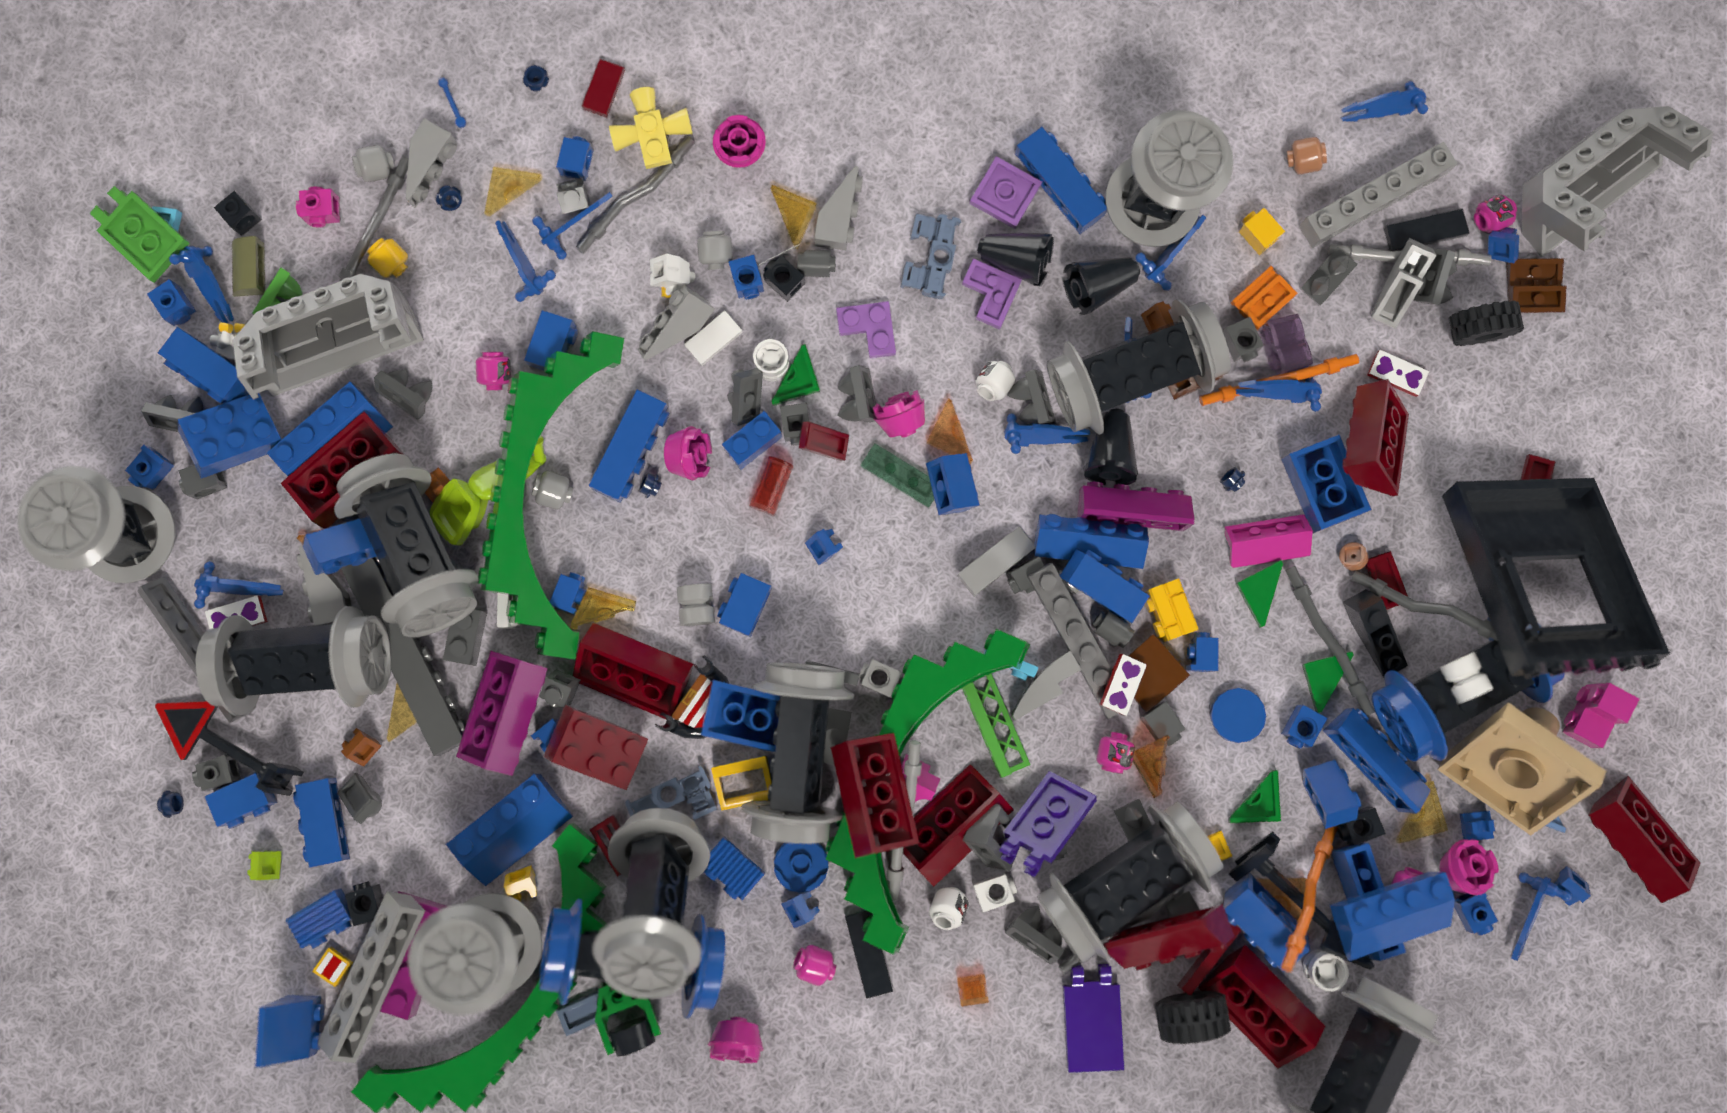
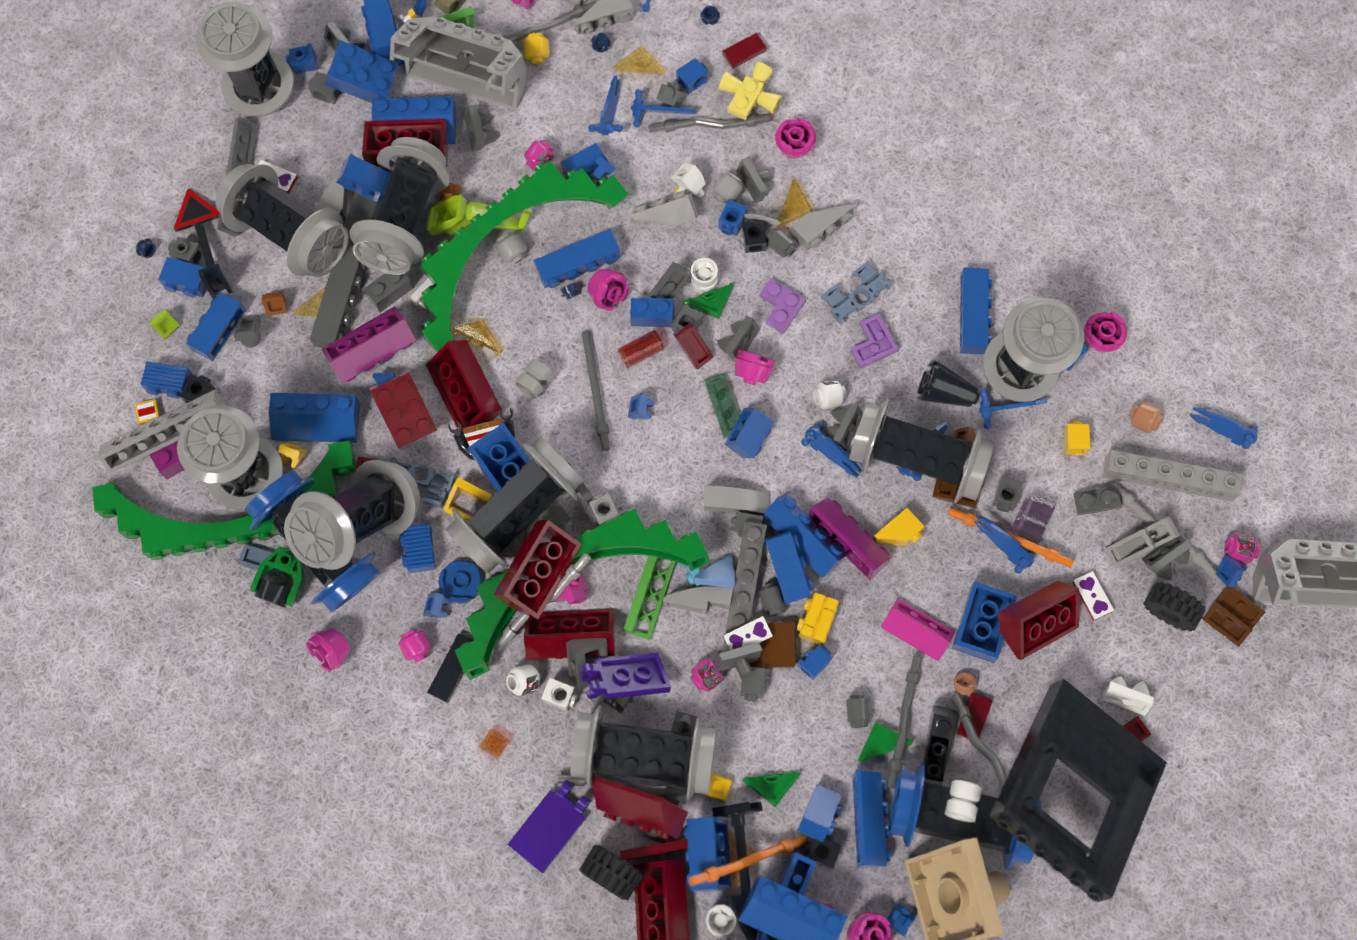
camera: 45 degrees right, 10 degrees down
blue piece [194,561,284,609] -> none
blue slope [255,995,325,1067] -> none
dark grey brick [539,669,581,708] -> none
blue brick [550,572,587,616] -> none
white tile [684,311,743,366] -> none
blue brick [717,573,772,638] -> none
clear orange tile [926,398,973,465] -> none
medium lavender plate [969,156,1042,229] -> none
black cone [977,233,1054,287] -> none
dark grey tile [1005,905,1065,965] -> none
black cone [1083,408,1138,486] -> none
clear orange tile [1133,734,1170,798] -> none
blue tile [1210,688,1266,743] -> none
dark blue plate [1220,467,1245,492] -> none
orange plate [1230,266,1298,331] -> none
green tile [1236,560,1283,628] -> none
blue brick [1281,705,1327,749] -> none
black tile [1383,208,1470,251] -> none
clear yellow tile [1396,781,1448,844] -> none
dark pink brick [1563,682,1640,748] -> none
none -> dark grey bar [582,331,610,451]
none -> blue tile [590,155,615,180]
none -> medium blue tile [693,555,735,588]
none -> dark grey tile [714,643,762,679]
none -> dark grey tile [736,157,772,203]
none -> dark grey brick [846,694,870,728]
none -> yellow slope [873,508,925,546]
none -> dark pink cone [1084,312,1127,352]
none -> white tile [1102,676,1154,716]

